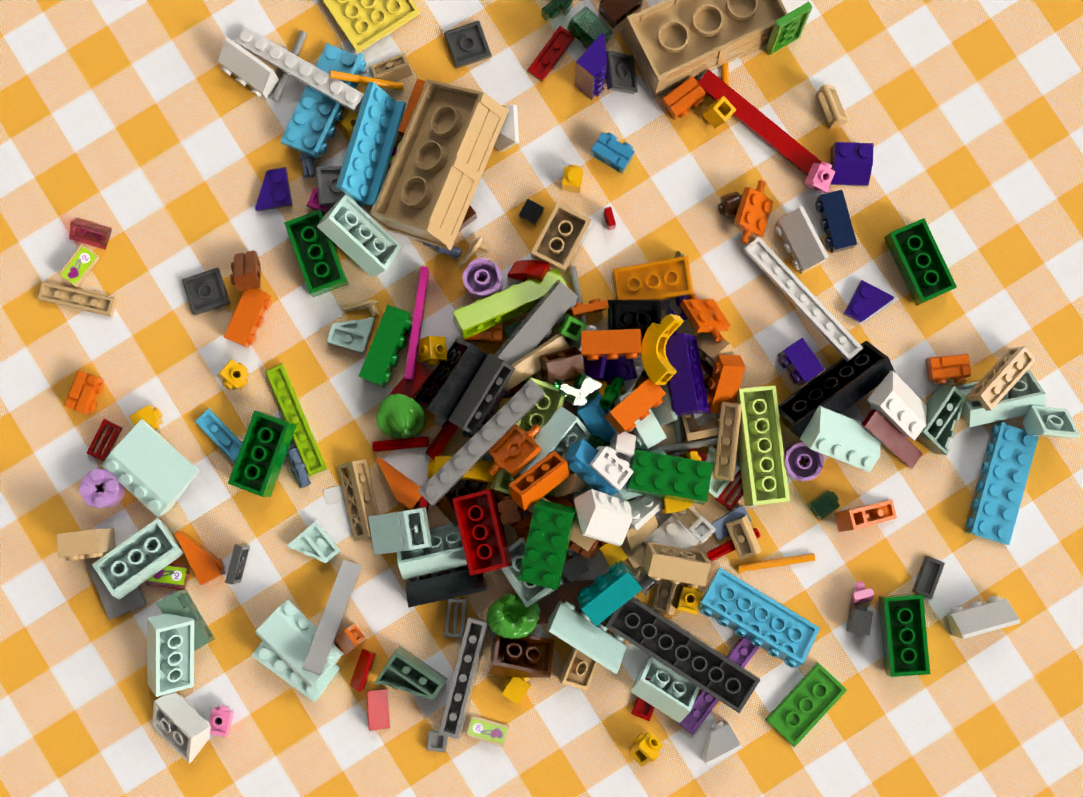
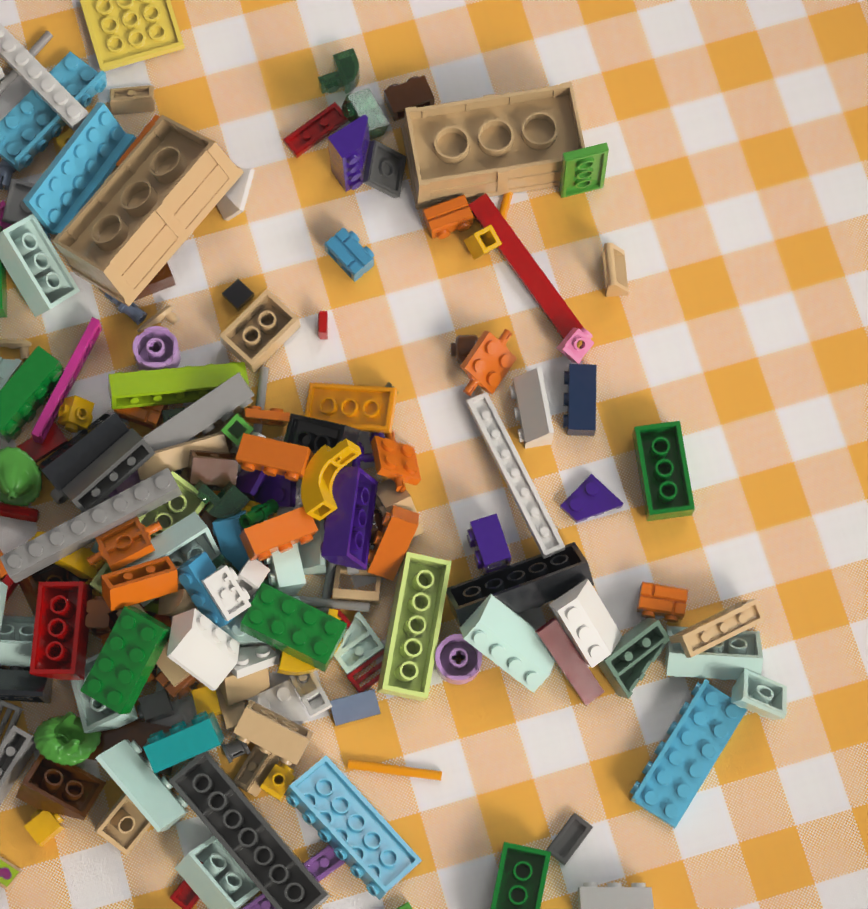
camera: 15 degrees right, 10 degrees down
light orange bar [329,70,404,91] -> none
red tile [425,420,458,460] -> none
dark grey tile [444,20,492,69] -> none
red slope [507,260,549,282] -> none
yellow brick [562,165,583,192] -> none
red axle [706,528,760,561] -> none
tan tile [713,401,742,481] -> none
tan slope [726,515,761,560] -> none
clear green brick [807,490,840,520] -> none
dark purple slope [830,142,874,186] -> none
orange slope [834,500,897,532] -> none
dark grey brick [846,605,873,635] -> none
bright pink tile [851,581,874,605] -> none

